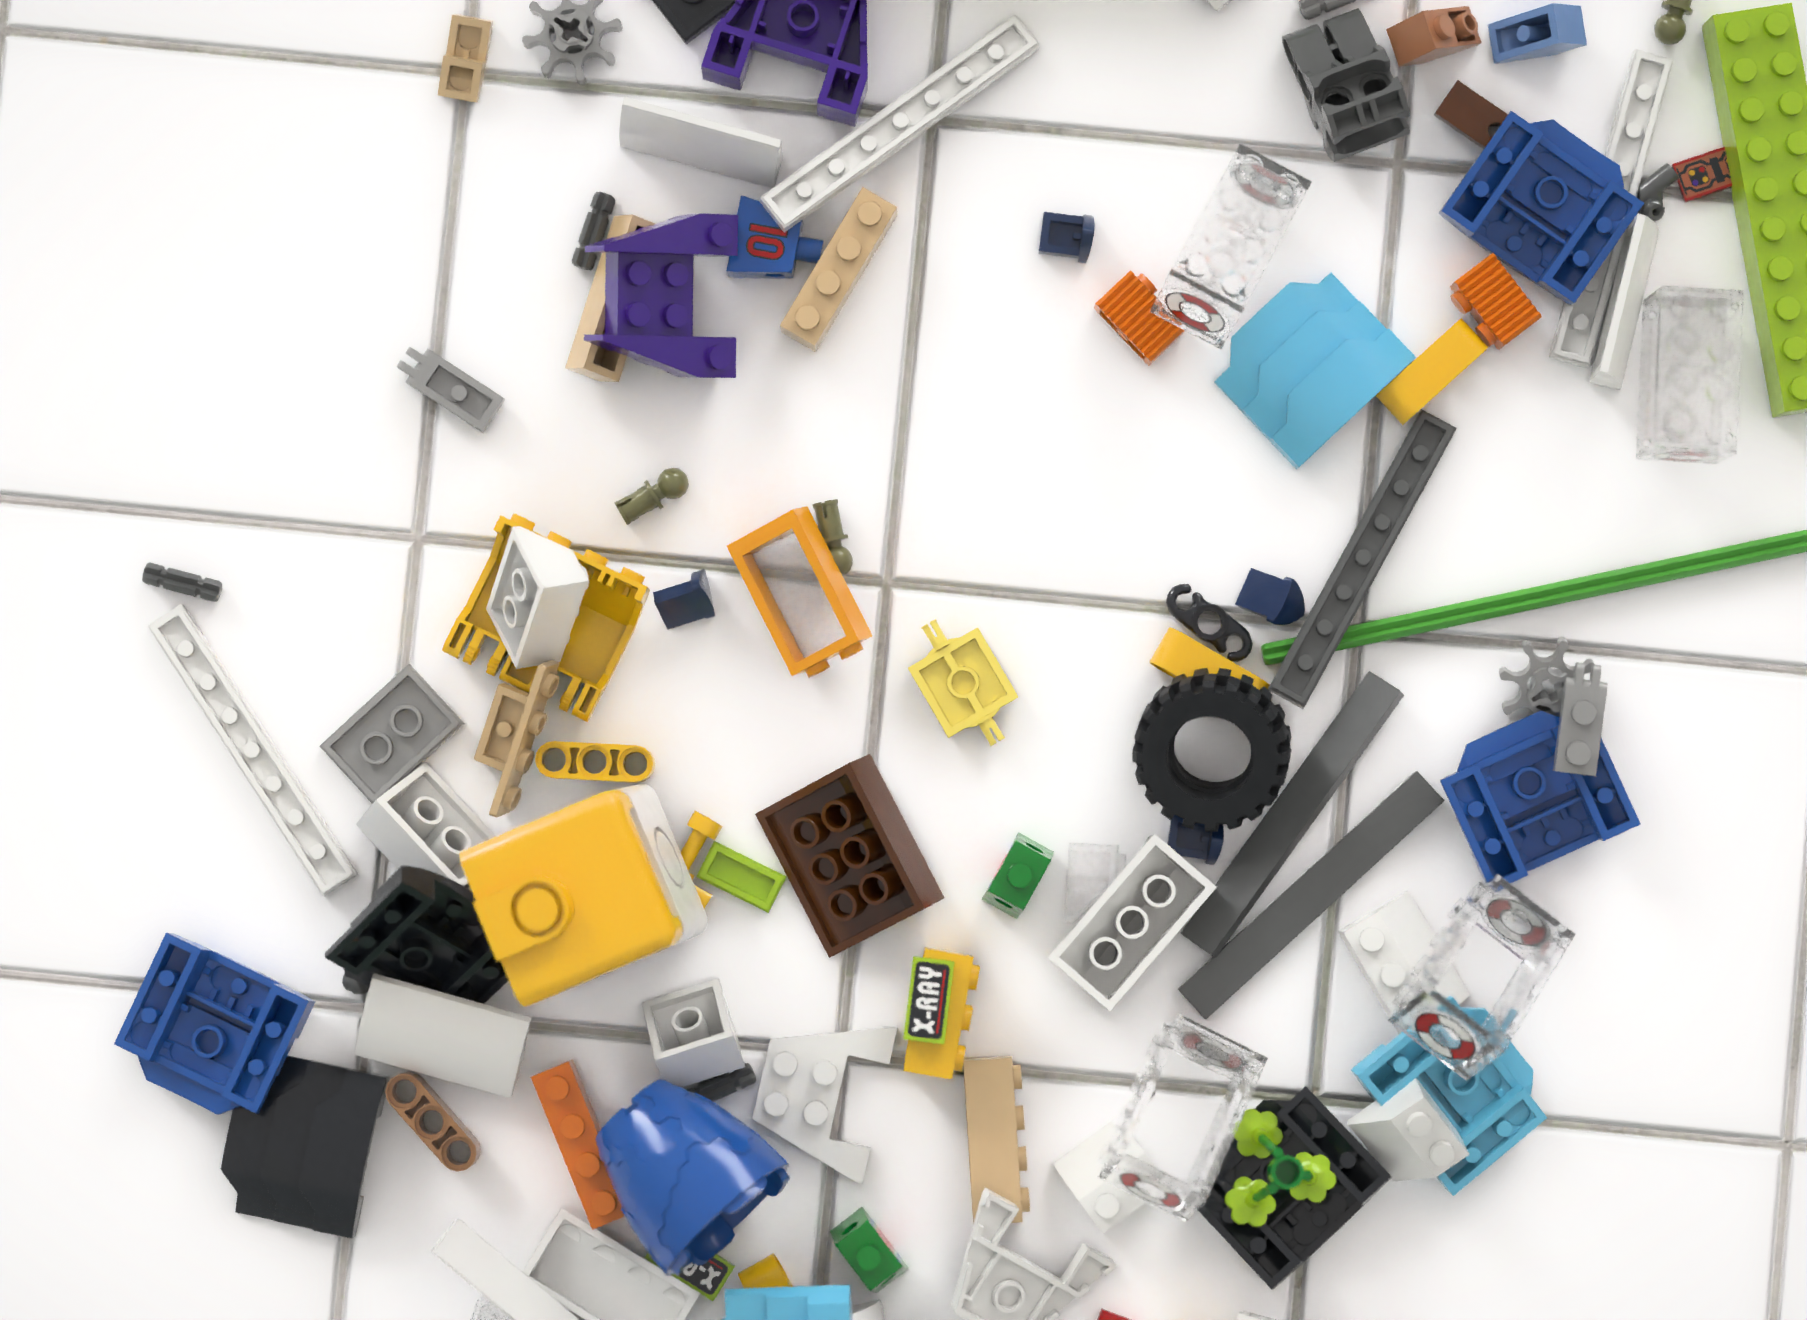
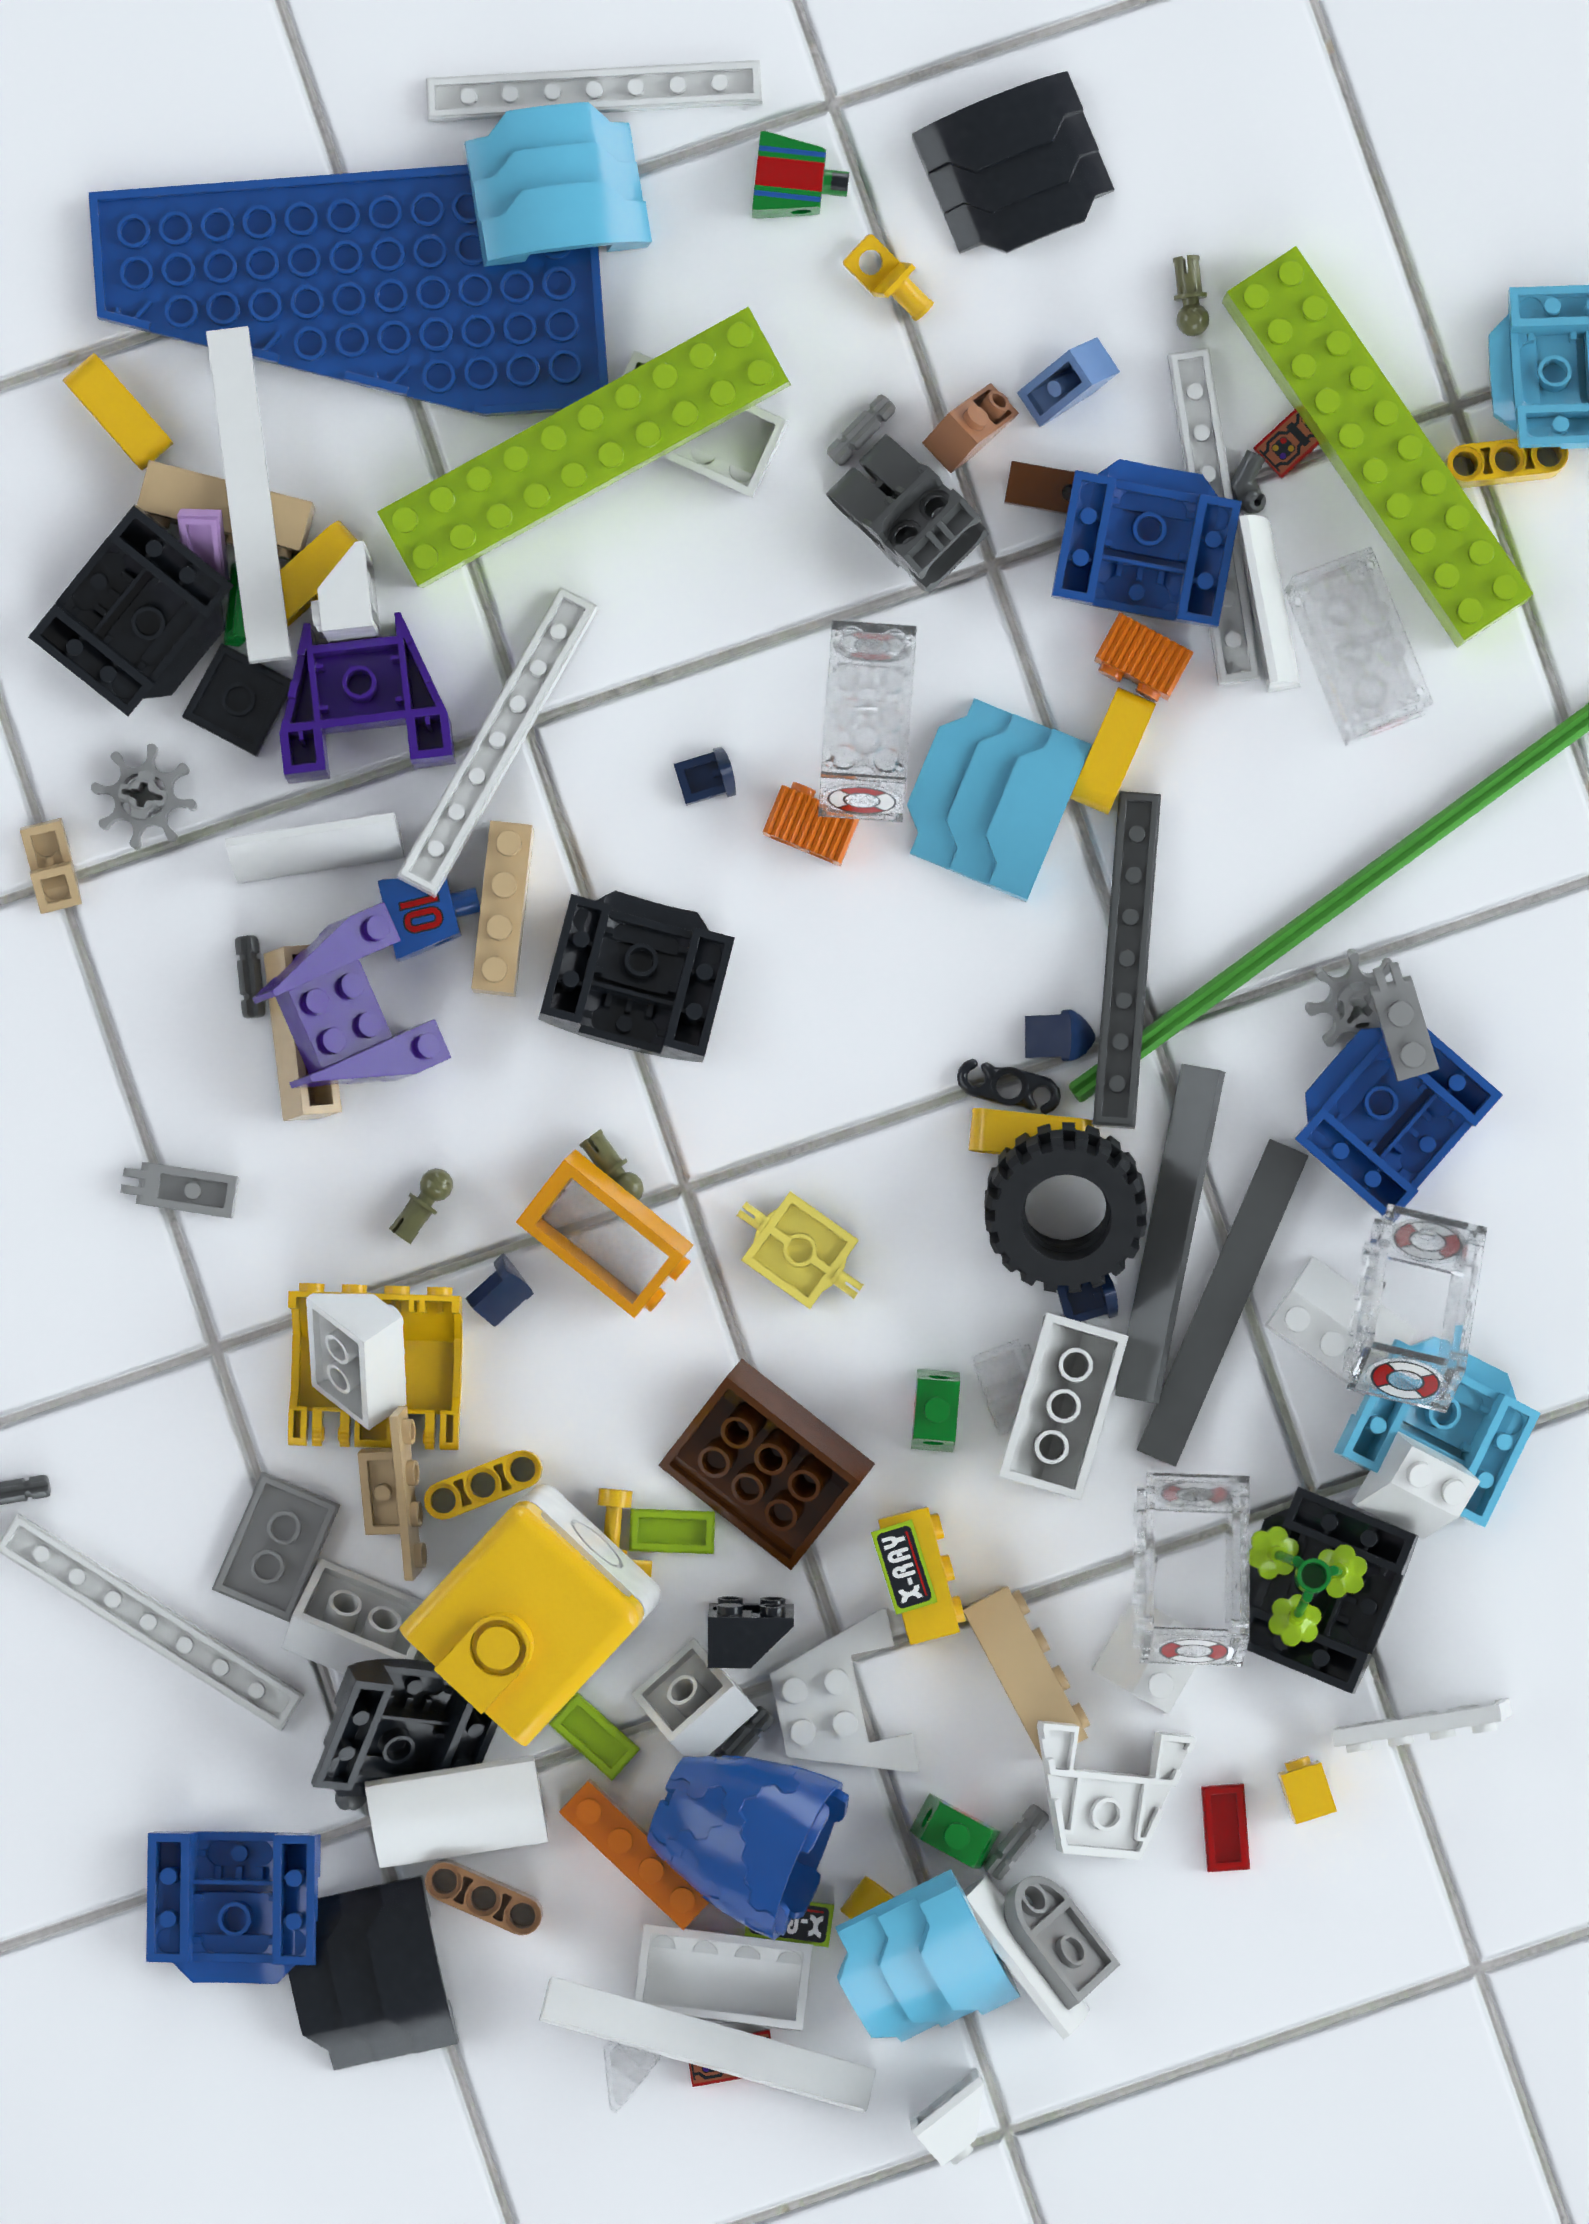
camera: 25 degrees left, 0 degrees up
none -> black slope [538,890,735,1063]
none -> lime tile [549,1692,641,1781]
none -> black slope [707,1596,794,1669]
none -> light grey axle [984,1804,1049,1880]

